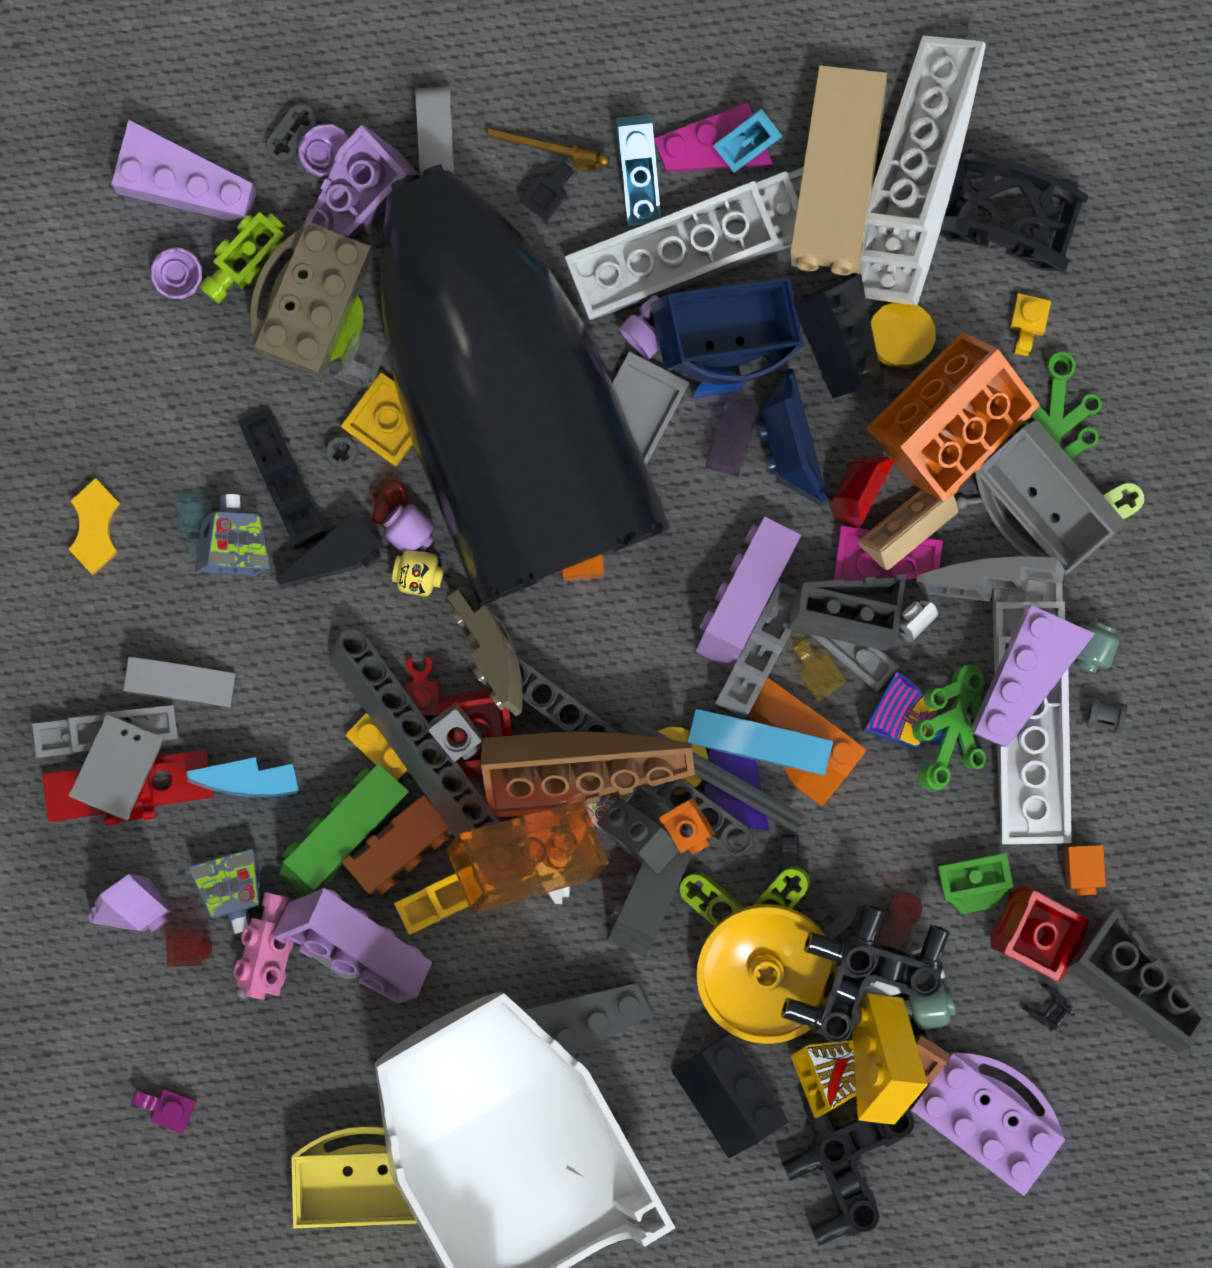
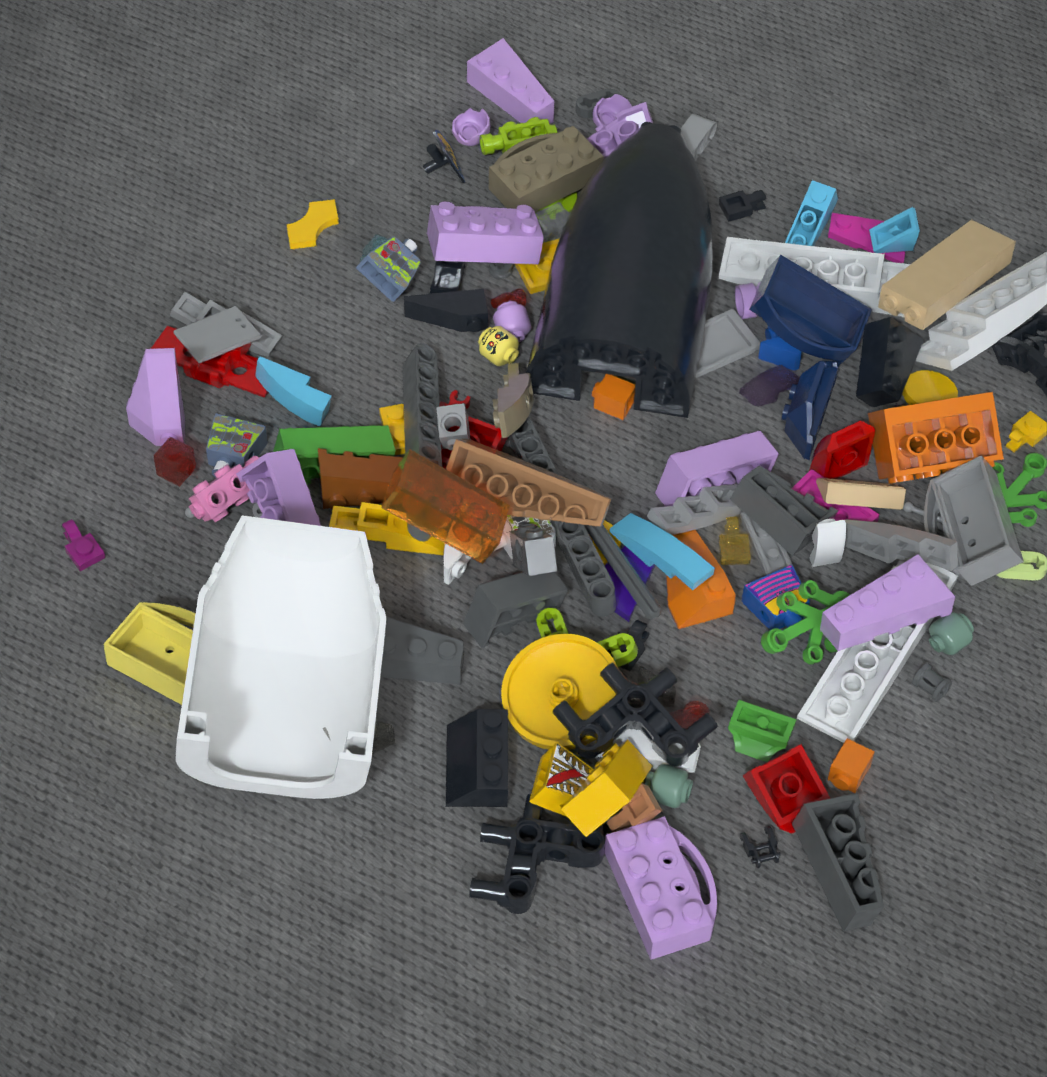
camera: 35 degrees right, 30 degrees down
light grey slope [123,657,236,708] -> none
pearl gold sword [486,128,610,172] -> none
orange brick [659,797,715,855] -> none
none -> black shield [423,130,466,183]
none -> lavender piece [427,202,544,264]

